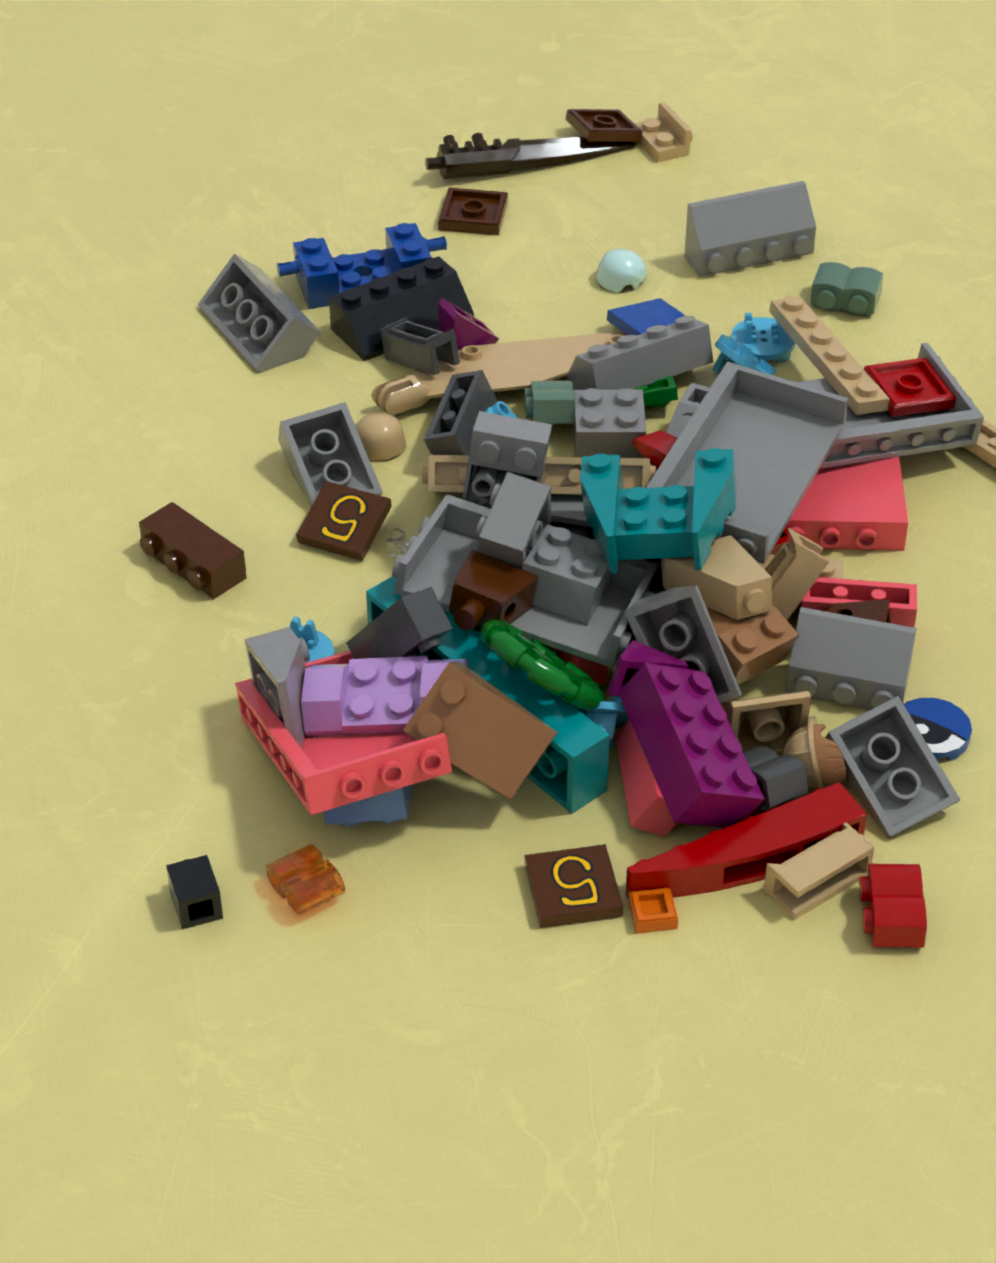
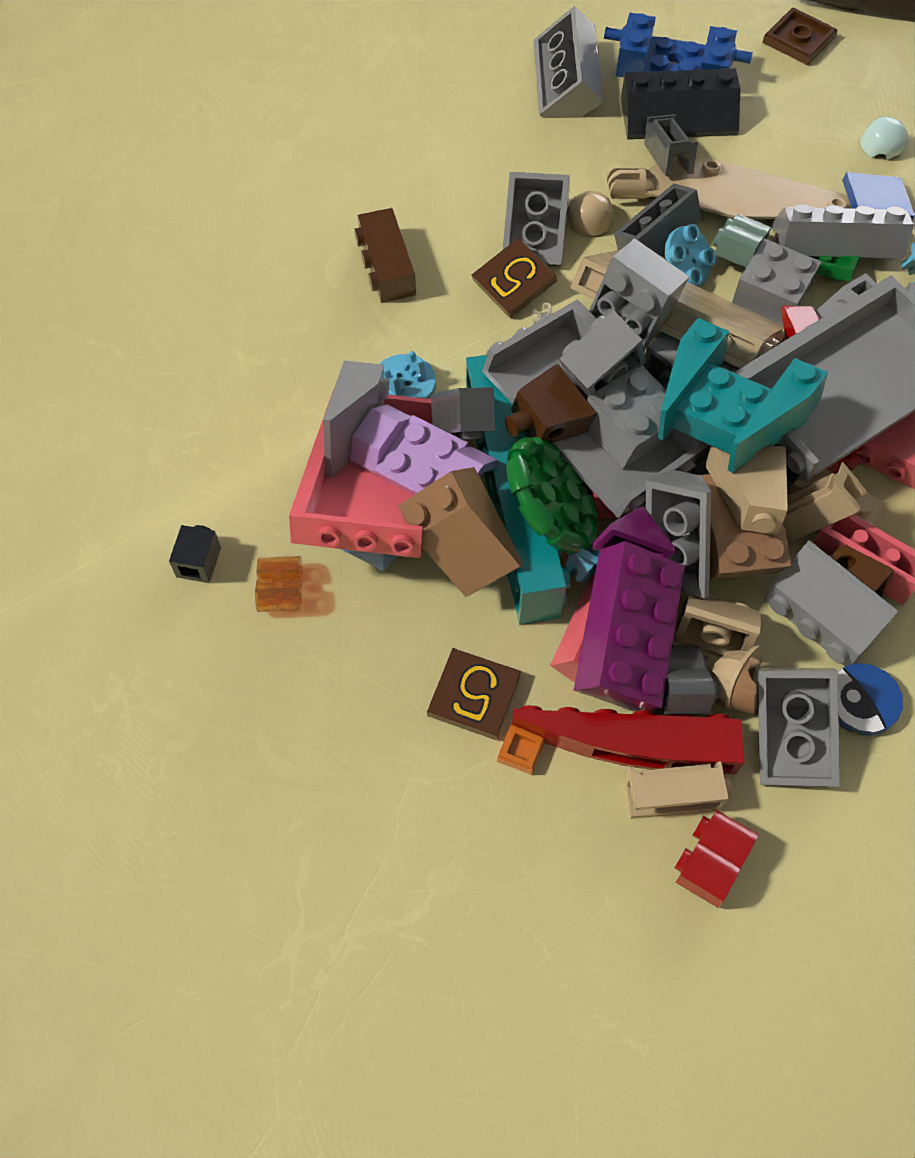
camera: 30 degrees right, 20 degrees up
magenta slope [438,298,499,351] -> none

